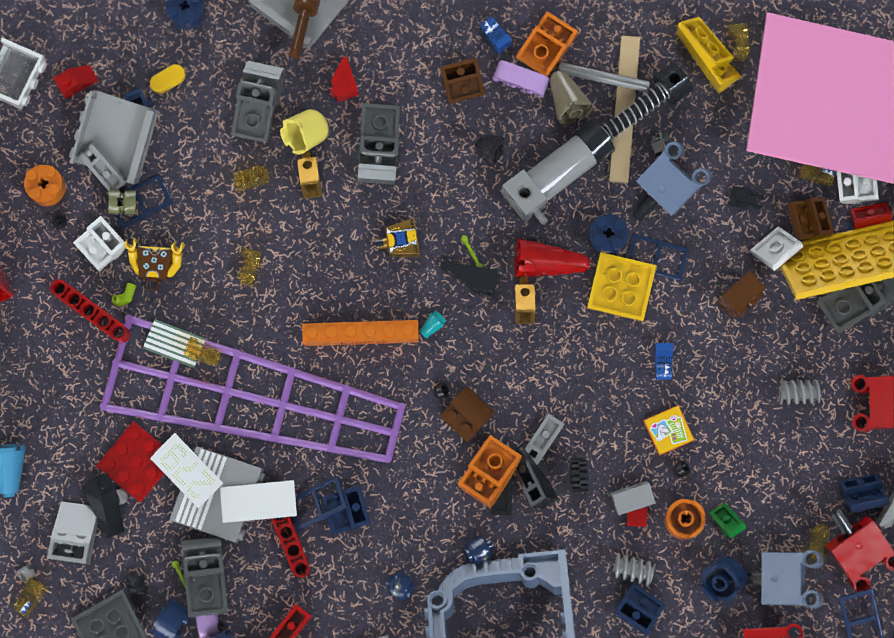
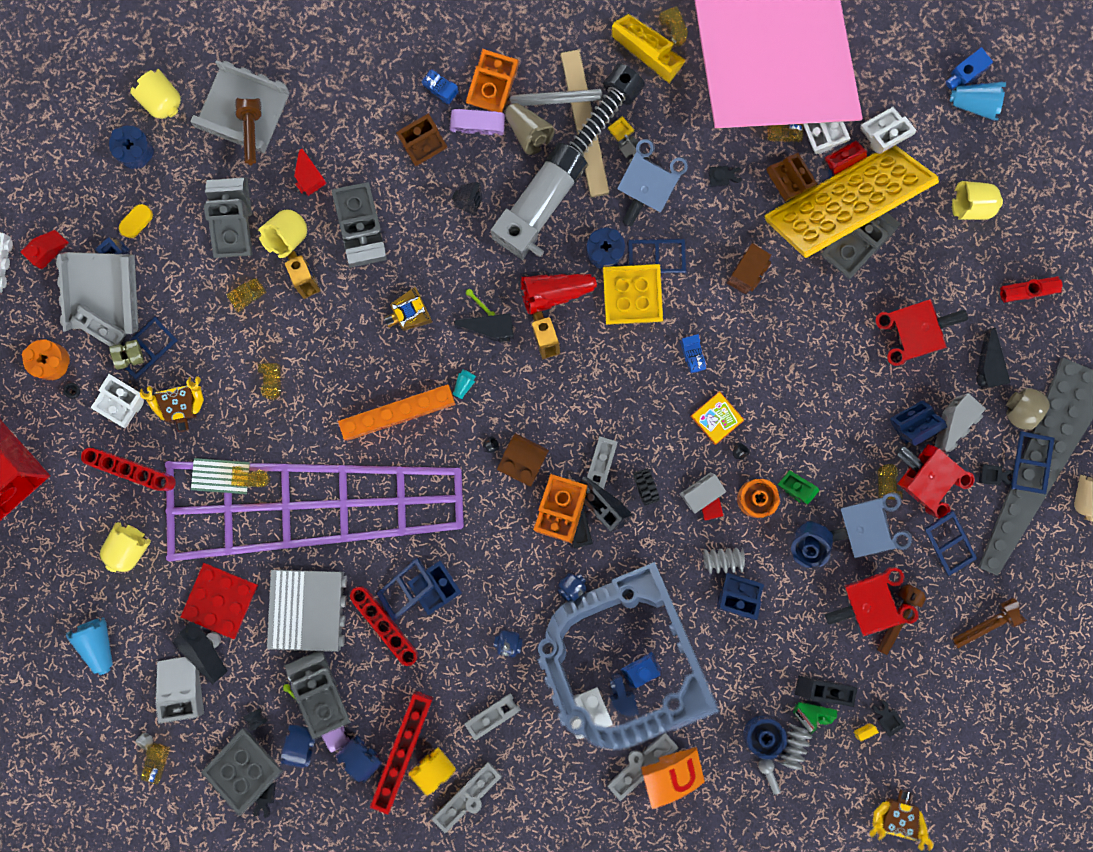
camera: 25 degrees left, 5 degrees up
lime arm [111,283,136,307] -> none
white sticker [150,433,223,509] -> none
white sticker [220,480,297,523] -> none
white tile [750,226,803,271] -> none
light grey piece [779,379,821,405] -> none
none -> light yellow cylinder [100,522,151,572]
none -> yellow tile [608,116,634,142]

